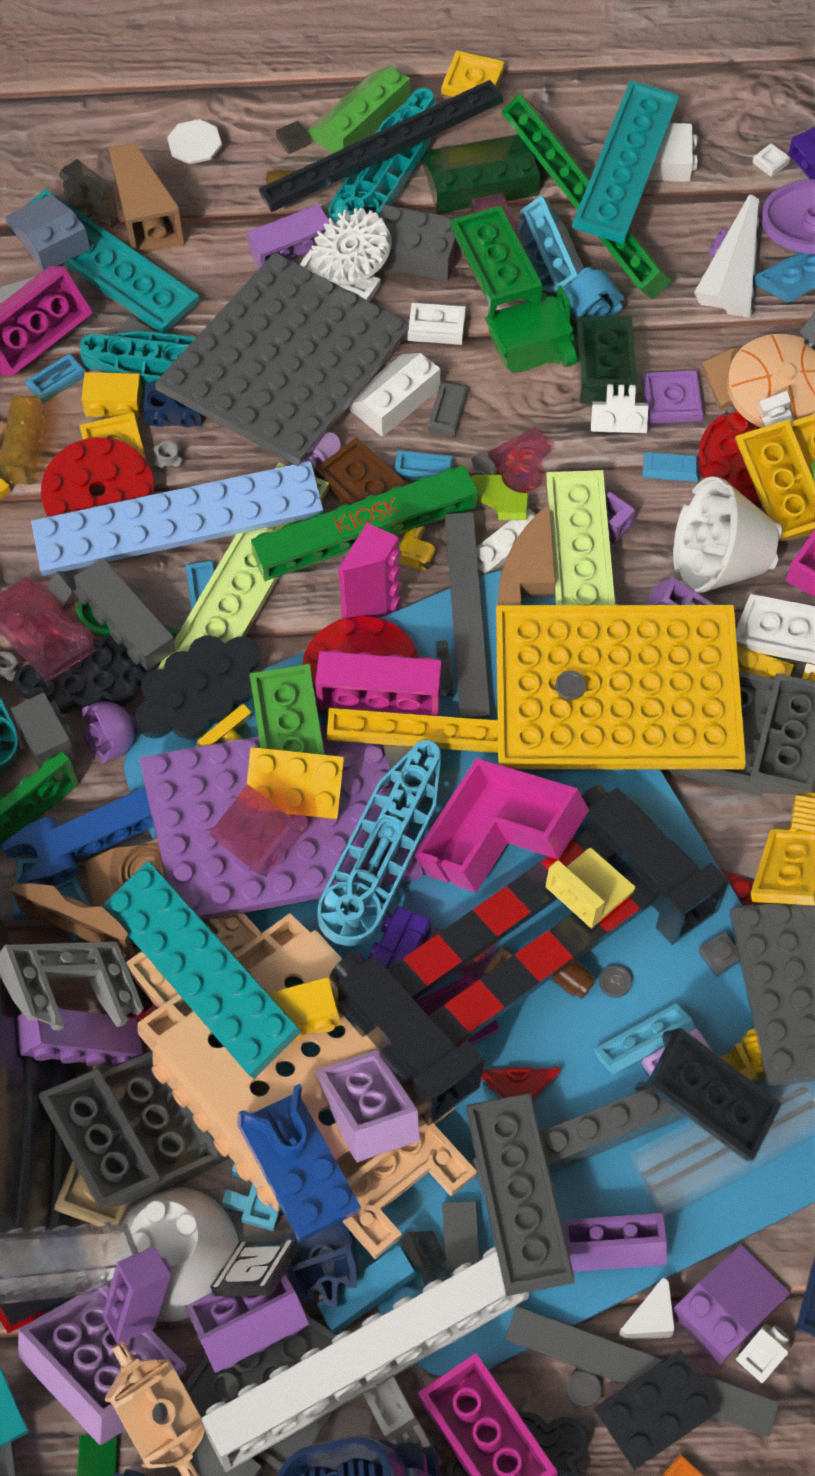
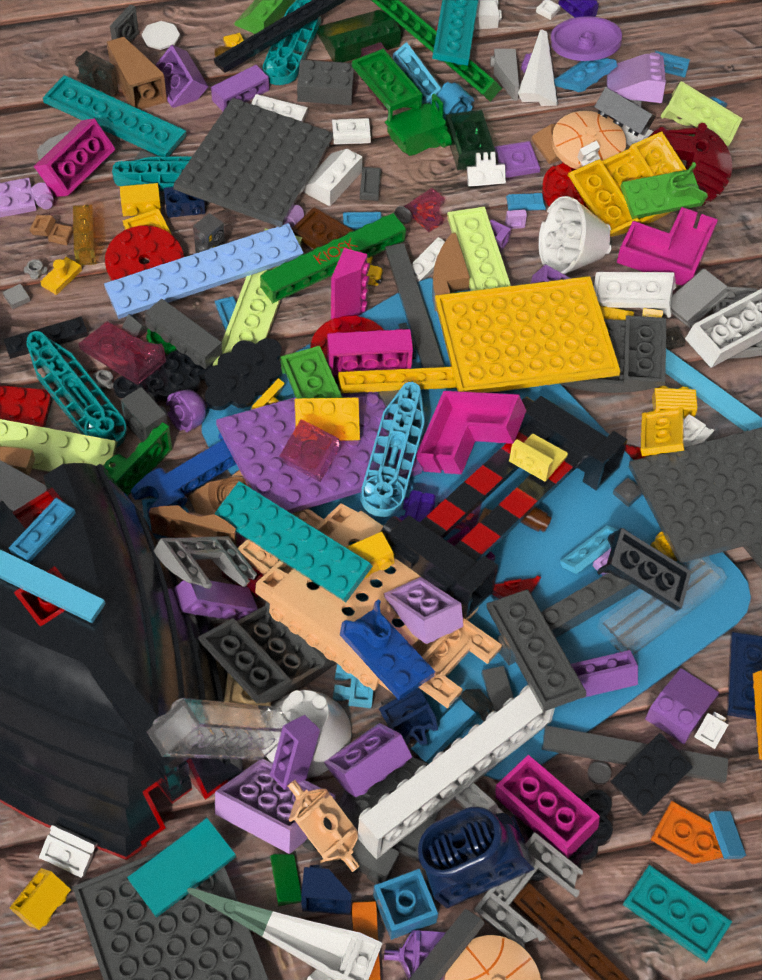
camera: 15 degrees left, 5 degrees down
sand blue slope [5,194,90,271] -> none
dark azure tile [25,353,86,404] -> none
light grey plate [153,441,182,469] -> none
tile [210,1240,299,1297] -> none
clear smoke plate [276,121,311,154] -> none
white wheel [312,208,392,285] -> none
lime tile [473,475,528,520] -> none
flat silver piece [555,671,586,701] -> none
flat silver piece [599,966,631,998] -> none
white slope [618,1277,674,1341] -> none
none -> dark grey tile [110,4,139,43]
none -> medium lavender slope [155,45,208,108]
none -> flat silver brick [193,213,225,253]
none -> yellow plate [223,33,244,47]
none -> light grey slope [490,49,519,101]
none -> lavender plate [505,209,527,229]

